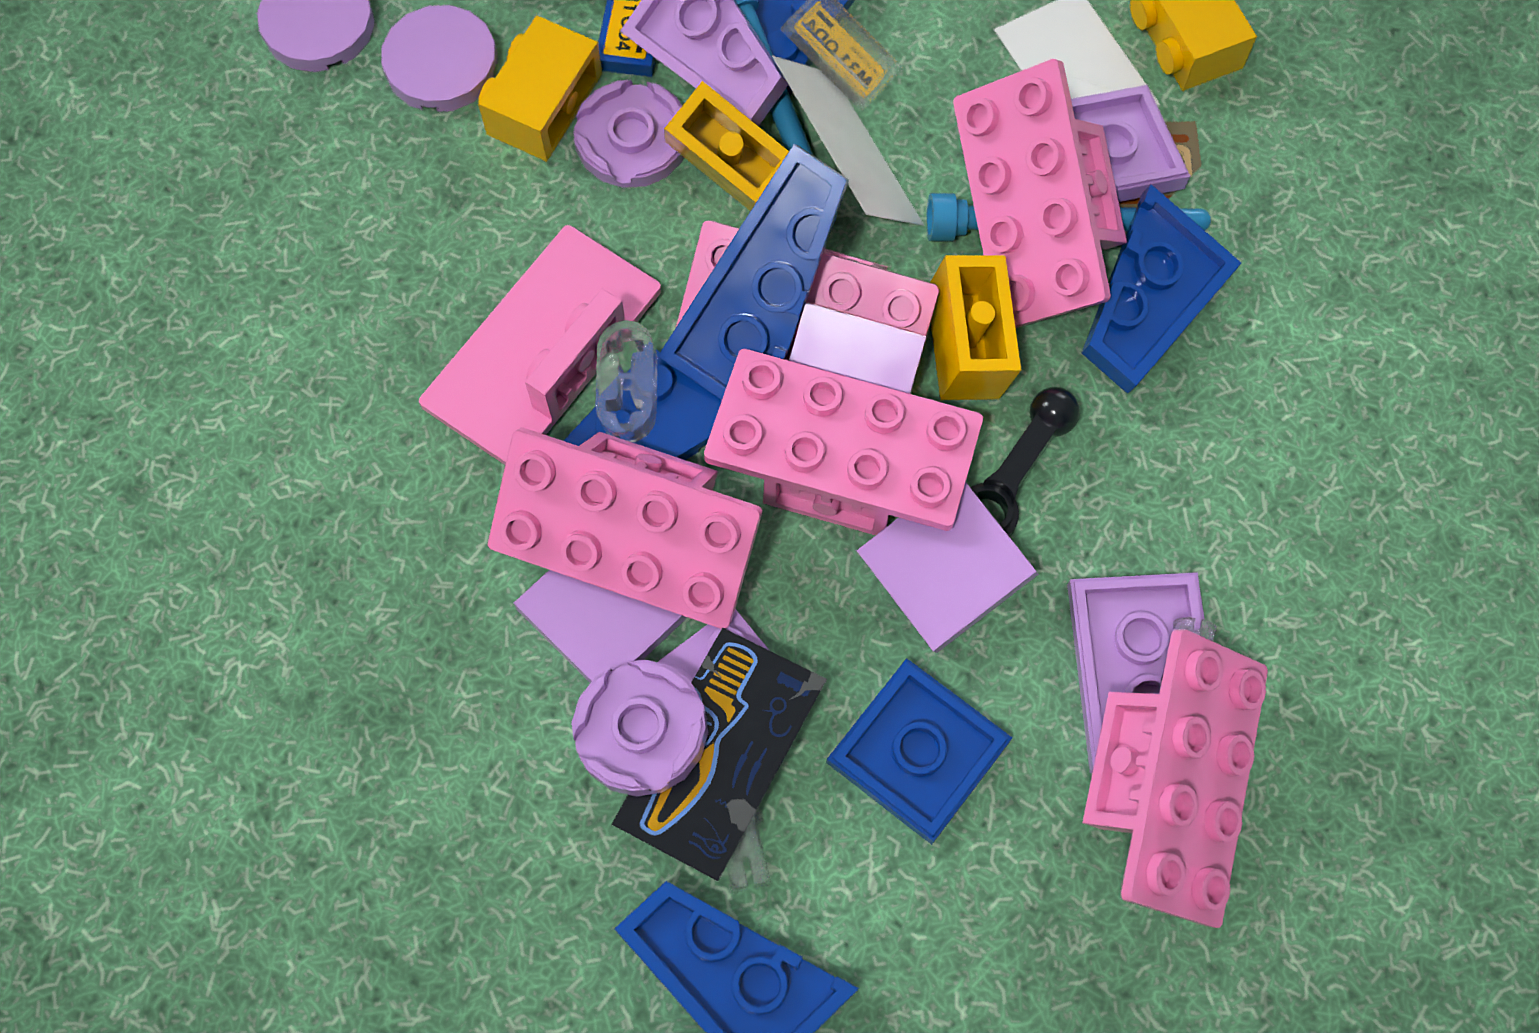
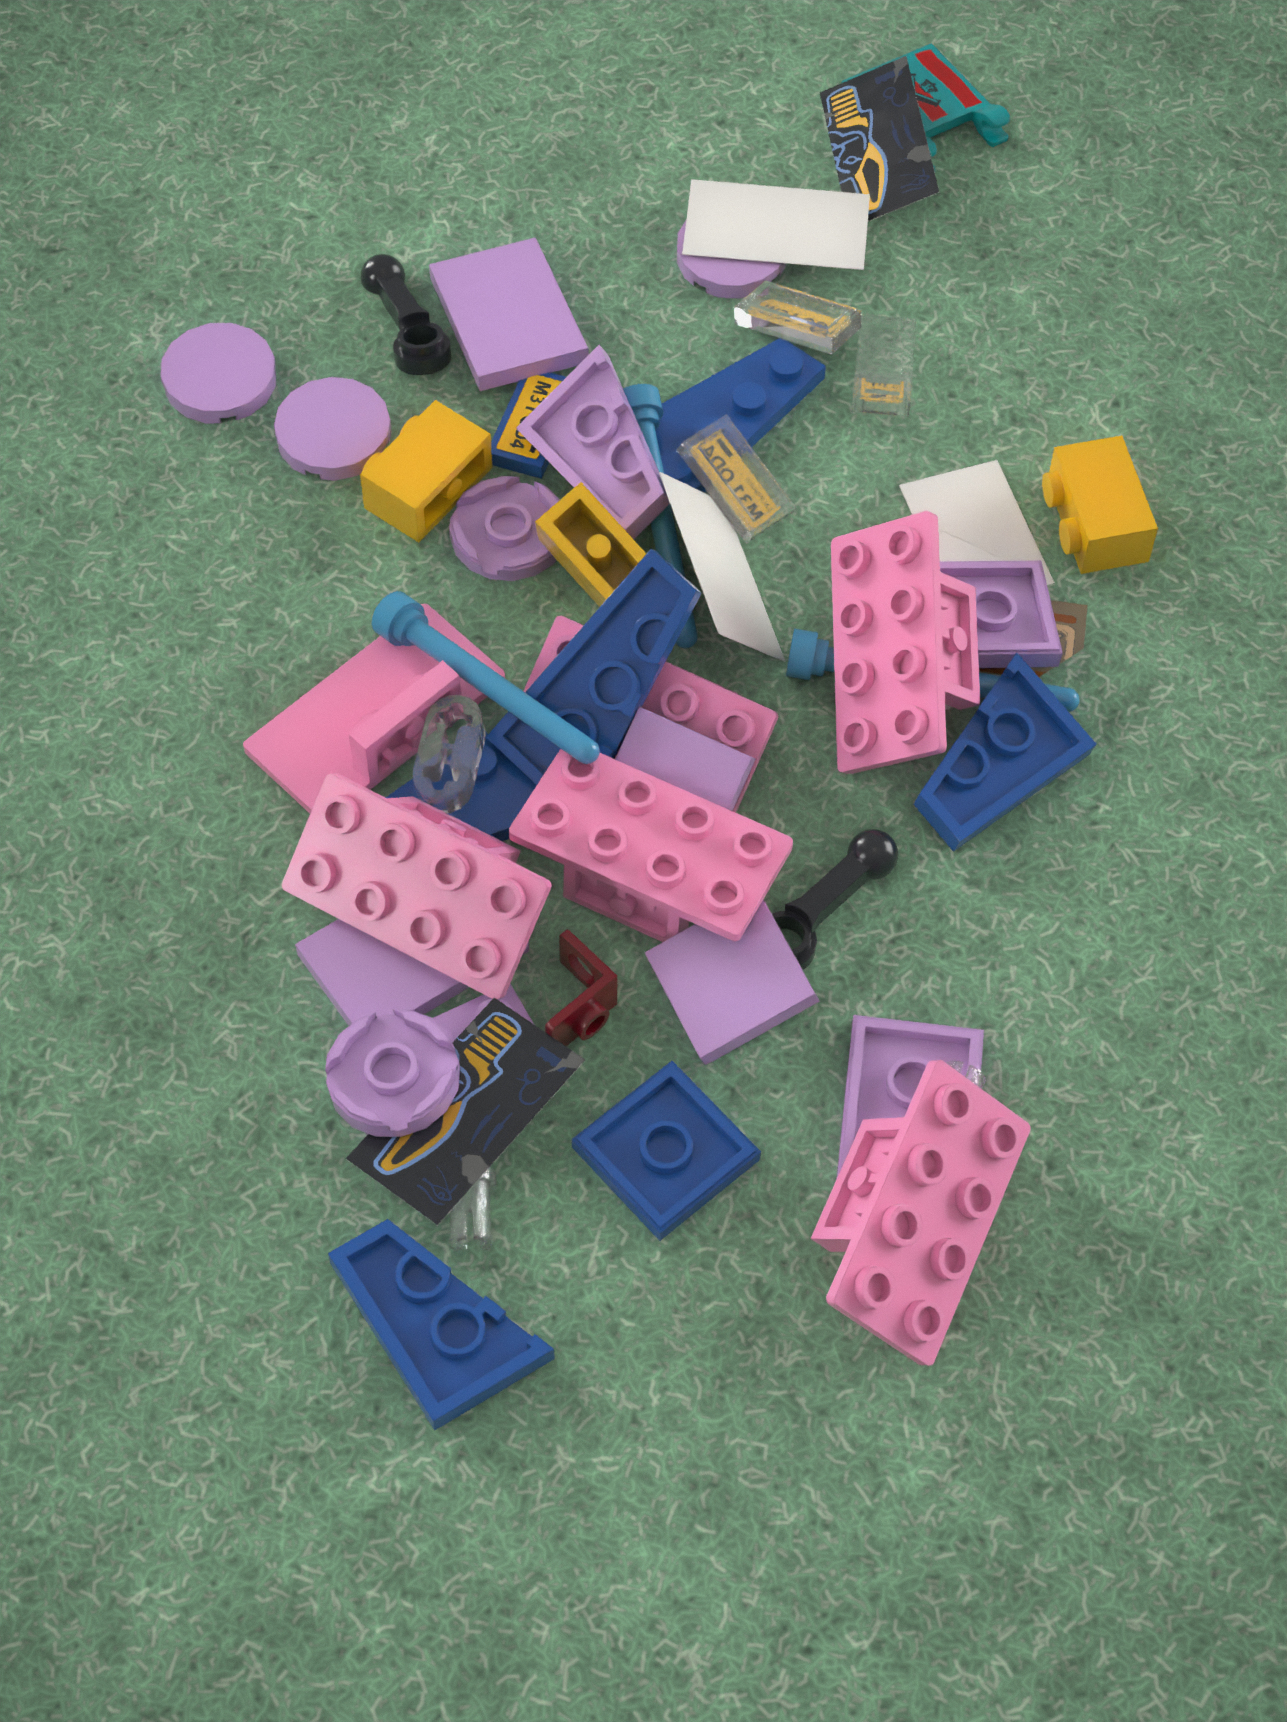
camera: 10 degrees right, 10 degrees down
yellow brick [930,255,1021,400] -> none
none -> dark azure piece [372,591,600,764]
none -> dark red bracket [545,929,618,1047]

